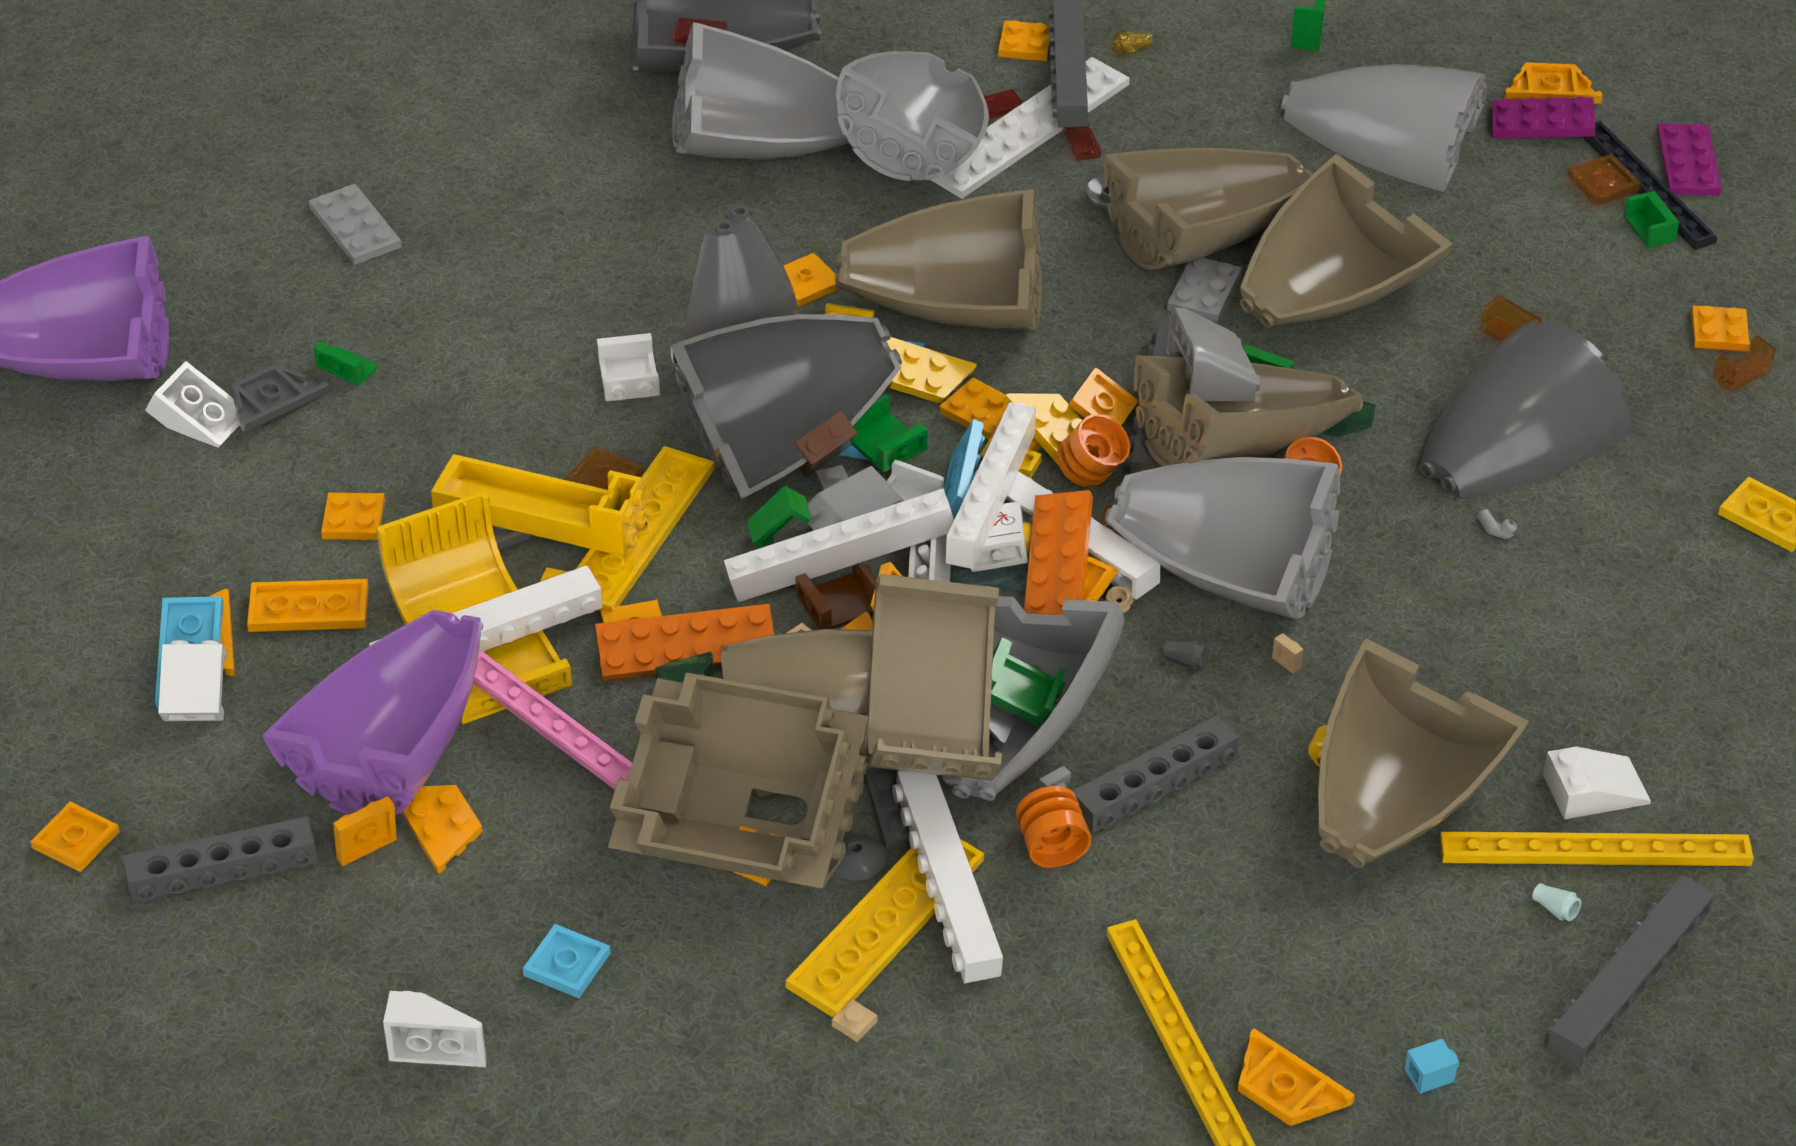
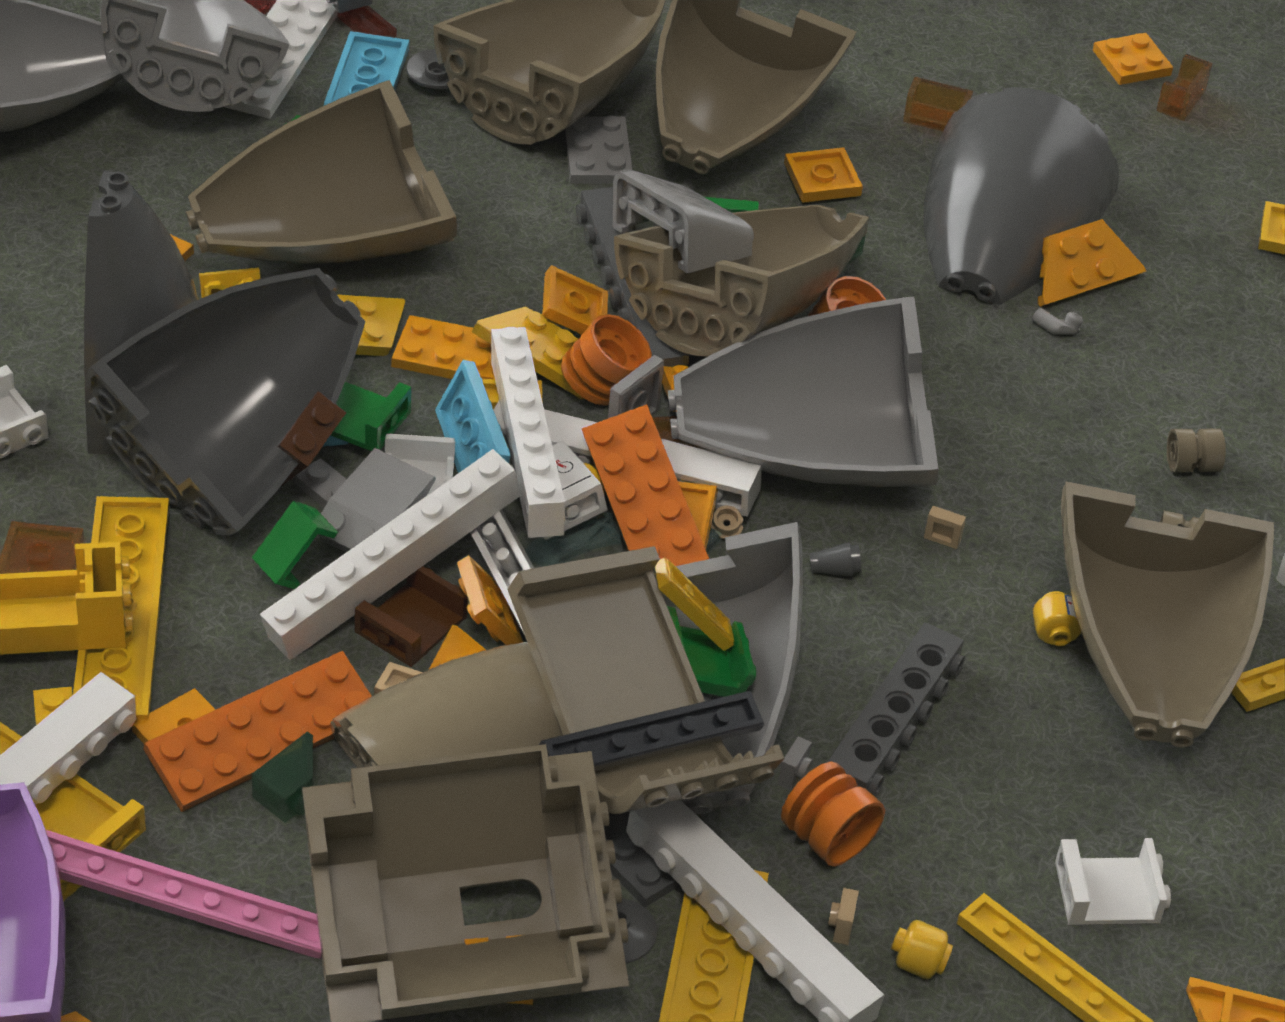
camera: 30 degrees left, 0 degrees up
none -> medium azure plate [324,31,409,106]
none -> black tile [539,691,765,771]
none -> light grey plate [608,355,664,418]
none -> yellow tile [655,557,734,651]
none -> light orange plate [784,147,863,203]
none -> tan plate [828,888,859,945]
none -> yellow head [891,920,953,979]
none -> light orange wing [1038,219,1146,307]
none -> white panel [1055,838,1171,925]
none -> dark tan wheel [1167,428,1226,472]

